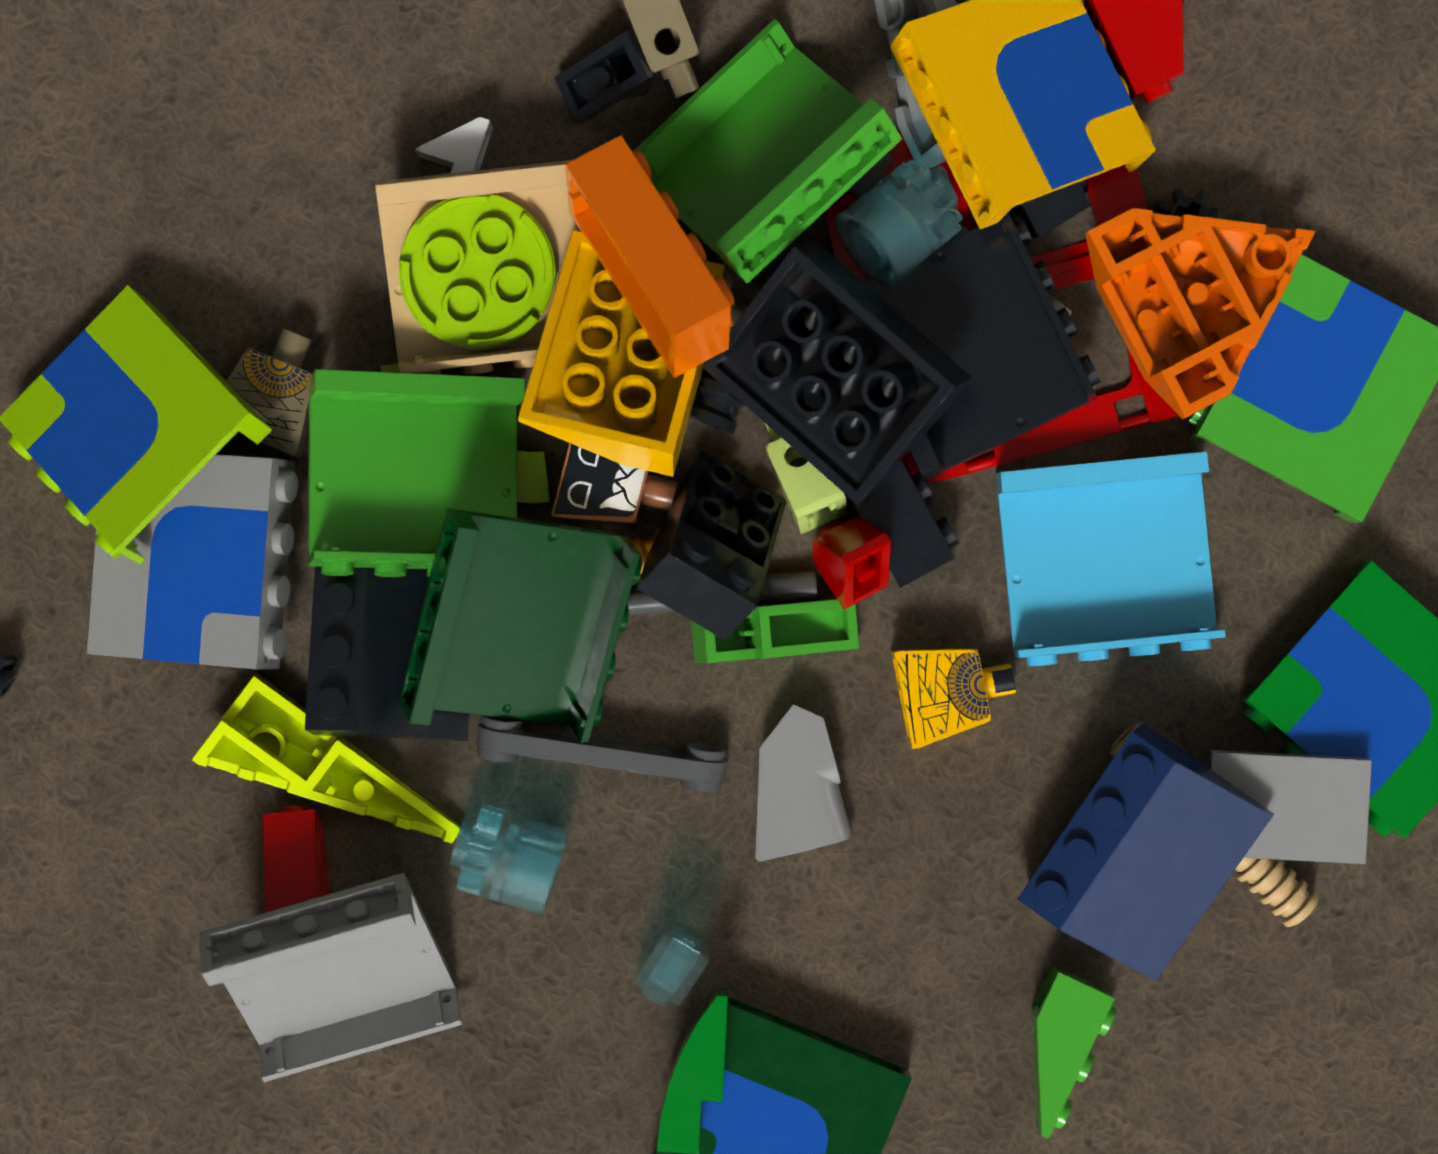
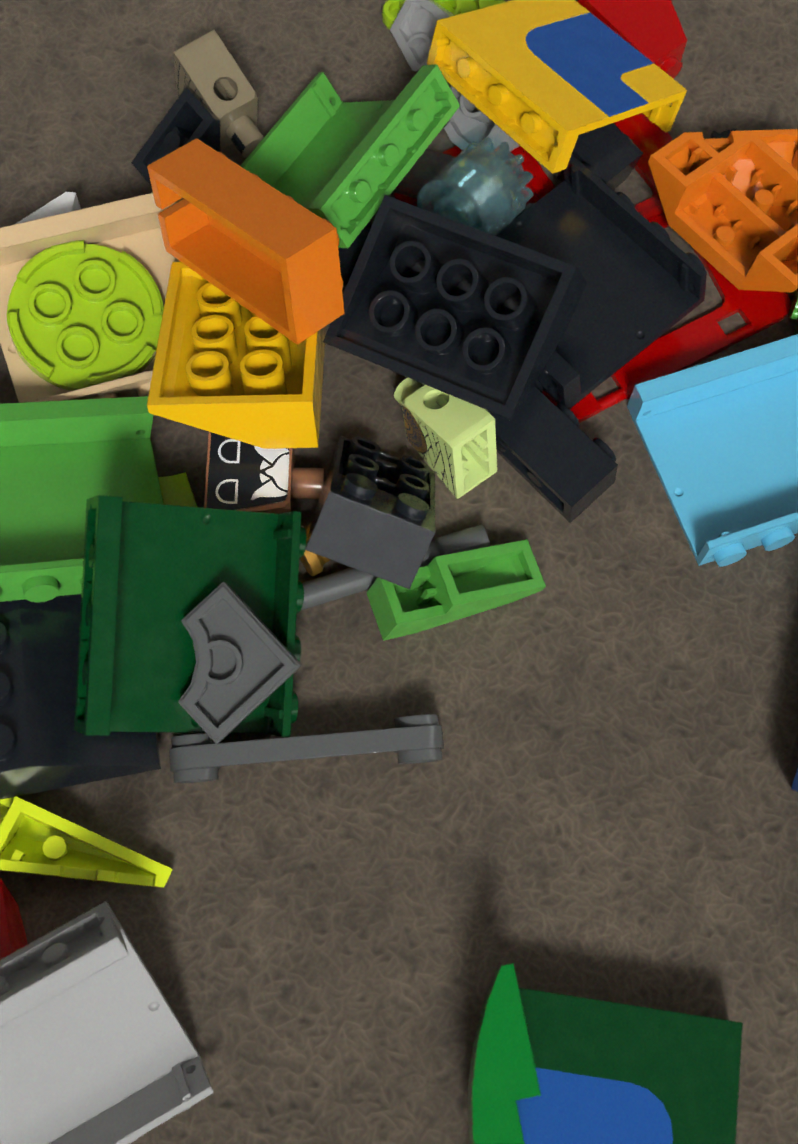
camera: 15 degrees left, 20 degrees down
clear light blue gear [450,804,569,915] -> none
clear light blue slope [634,920,710,1006] -> none
black wheel [690,377,745,434] -> none
light grey panel [755,704,852,862] -> none
red slope [813,516,891,610] -> none
yellow torso [891,648,1016,749] -> none
none -> dark grey tile [178,582,303,744]

